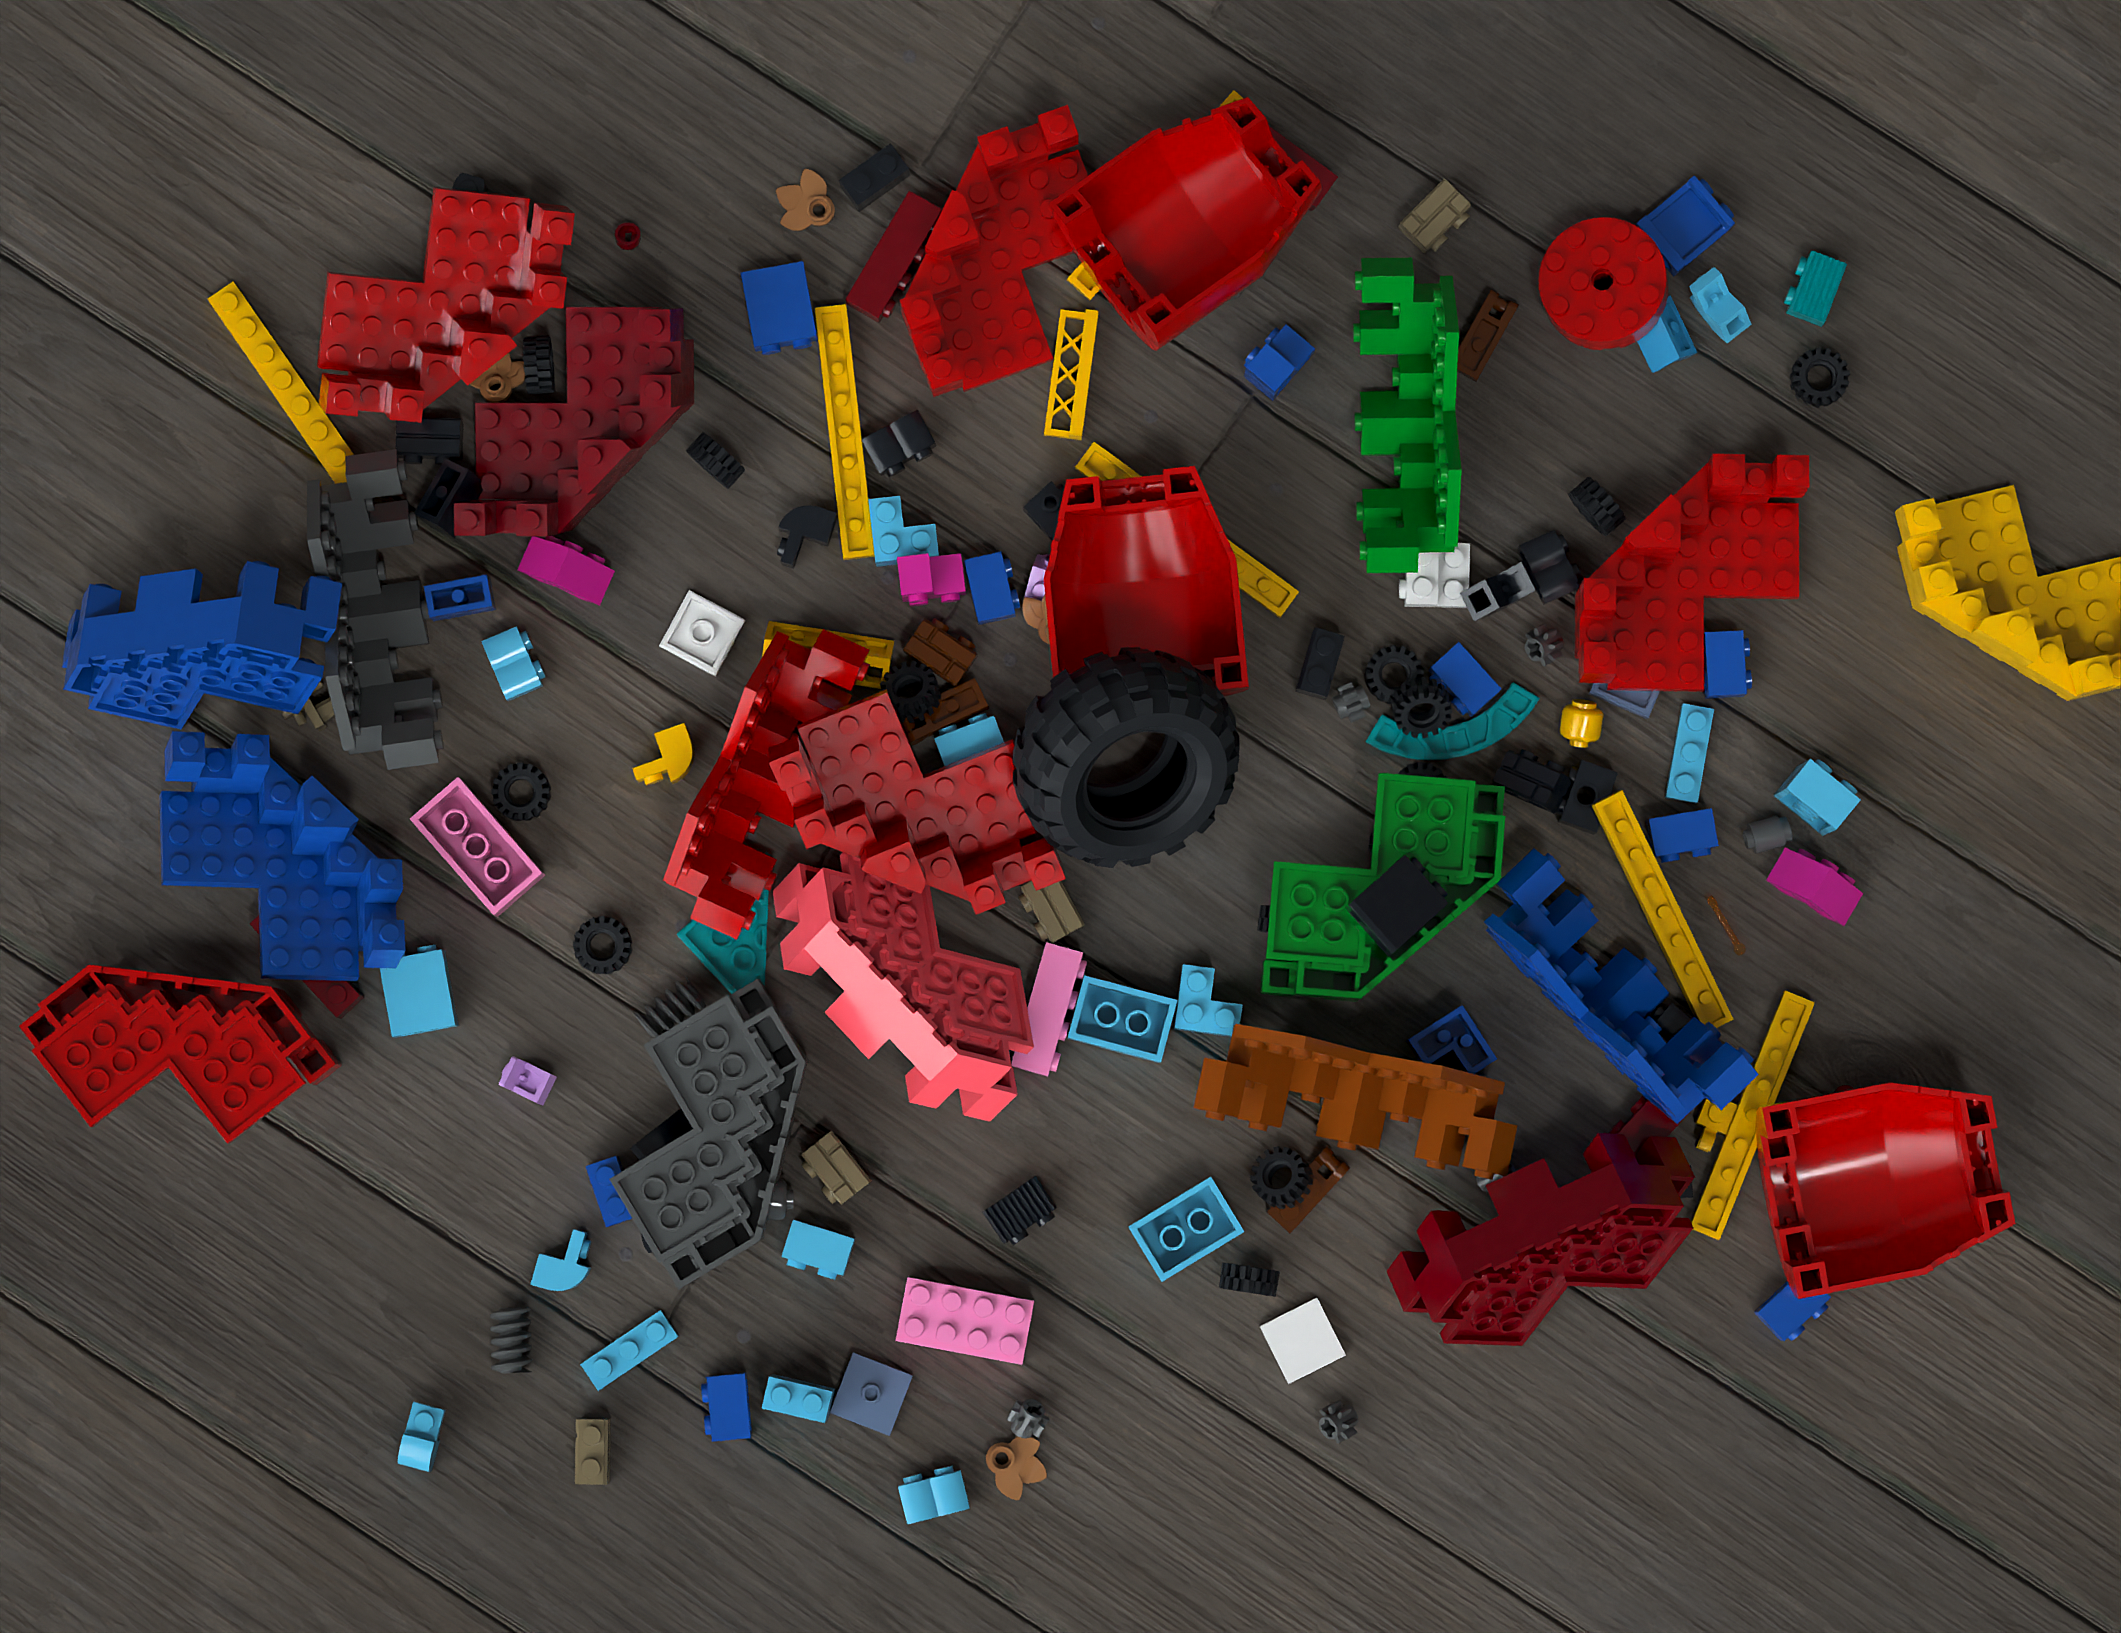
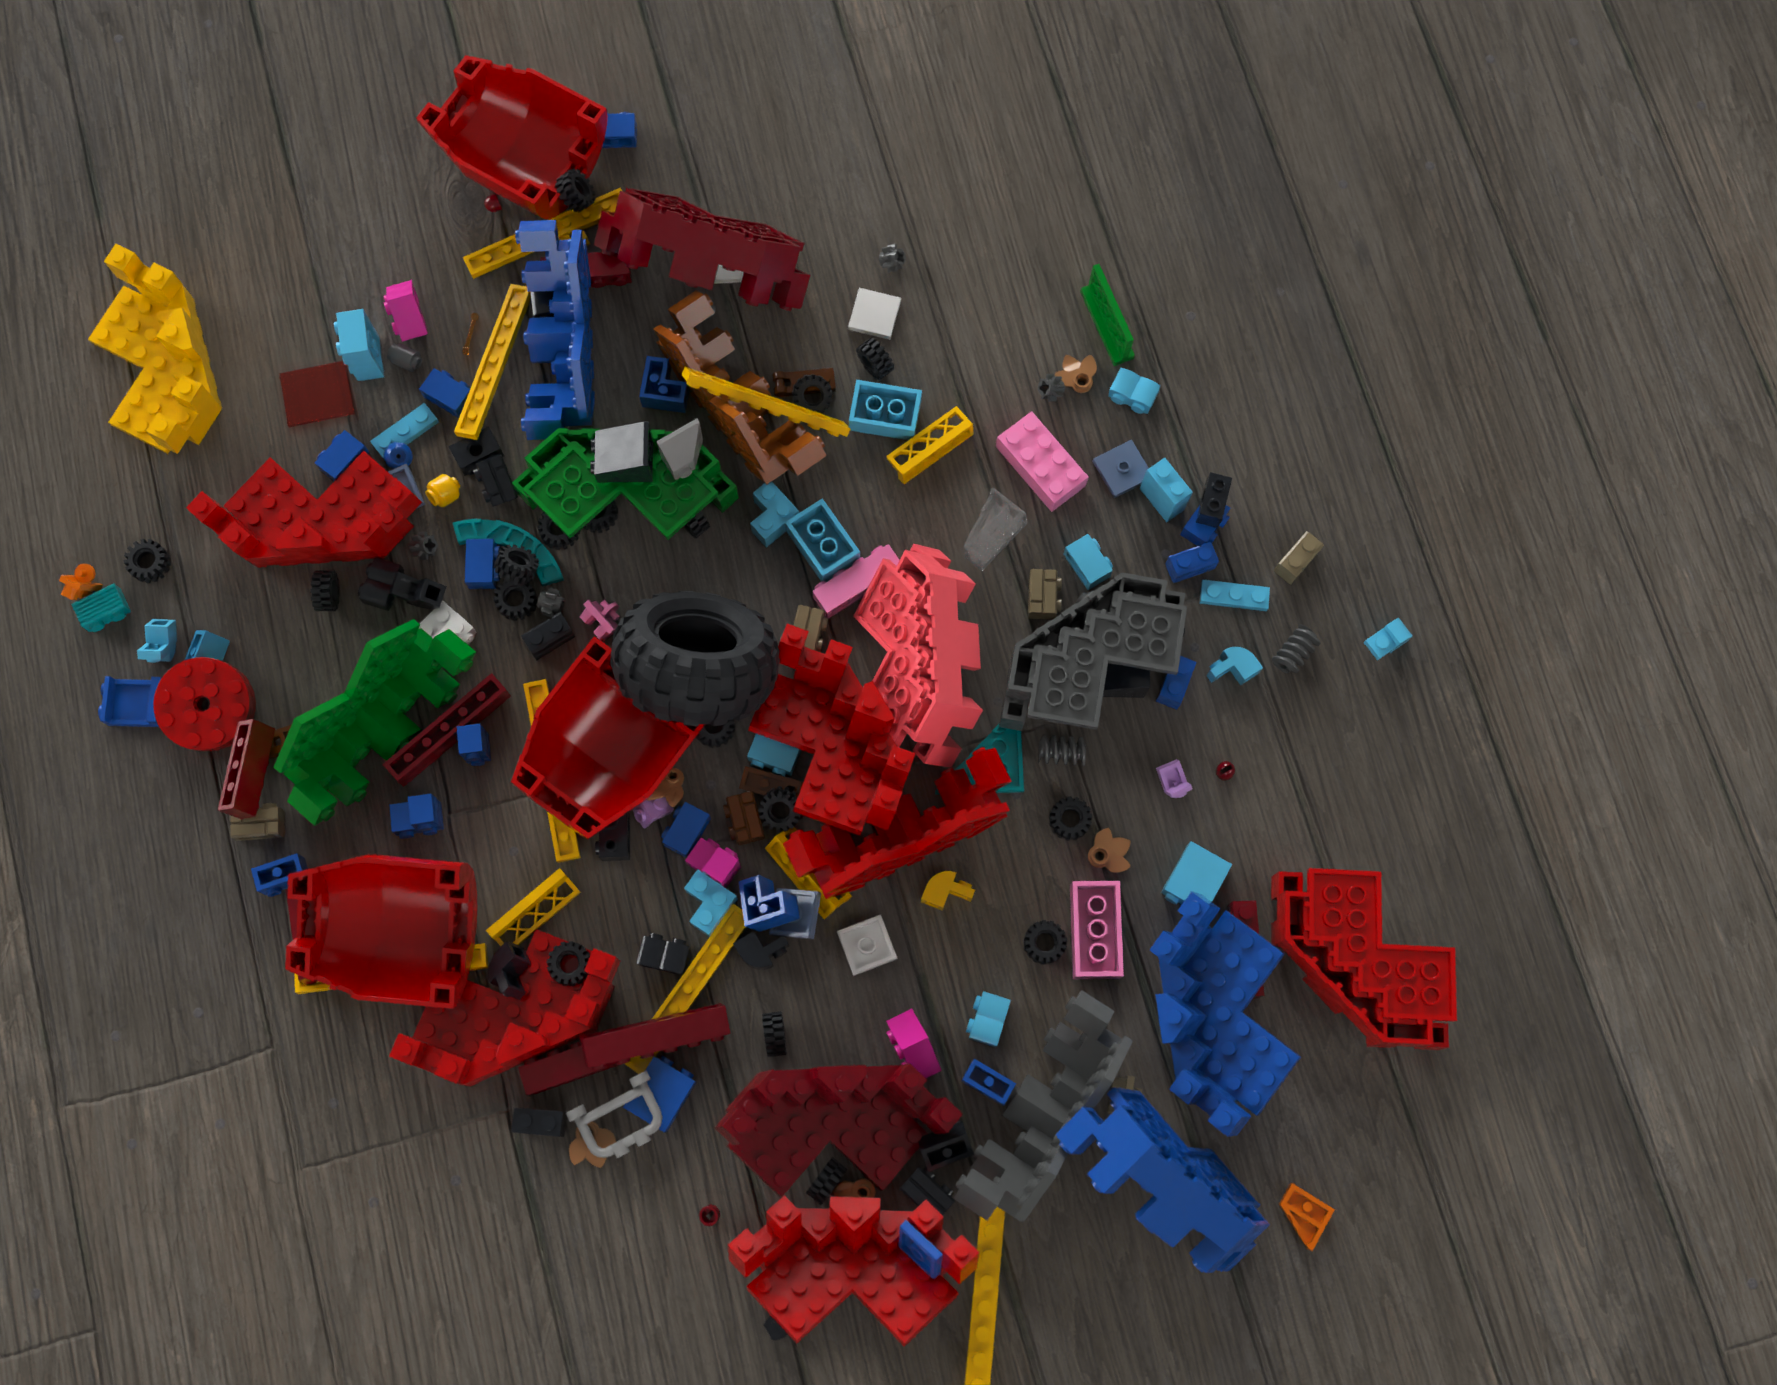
camera: 140 degrees left, 10 degrees down
black brick [982,1176,1057,1245] -> none
none -> orange hips [59,564,103,600]
none -> dark red brick [218,719,275,819]
none -> blue brick [251,853,308,897]
none -> clear red piece [279,361,354,427]
none -> dark red brick [383,673,511,787]
none -> blue plate [384,442,413,469]
none -> blue brick [457,724,491,766]
none -> black brick [488,941,531,1000]
none -> black tyre [547,941,590,986]
none -> black tyre [556,169,596,213]
none -> light grey bar [565,1070,662,1158]
none -> bright pink hips [580,600,620,640]
none -> dark red brick [580,1003,731,1070]
none -> light grey slope [657,419,703,480]
none -> yellow plate [682,366,850,437]
none -> blue brick [739,875,800,932]
none -> sand blue plate [769,888,821,940]
none -> yellow fence [886,406,974,484]
none -> blue tile [898,1220,943,1279]
none -> clear wedge [964,487,1027,571]
none -> green fence [1080,264,1135,366]
none -> medium nougat plate [1088,828,1131,873]
none -> blue brick [1165,542,1219,583]
none -> black brick [1196,472,1232,528]
none -> dark red hinge [1216,761,1235,781]
none -> orange wing [1279,1183,1335,1251]

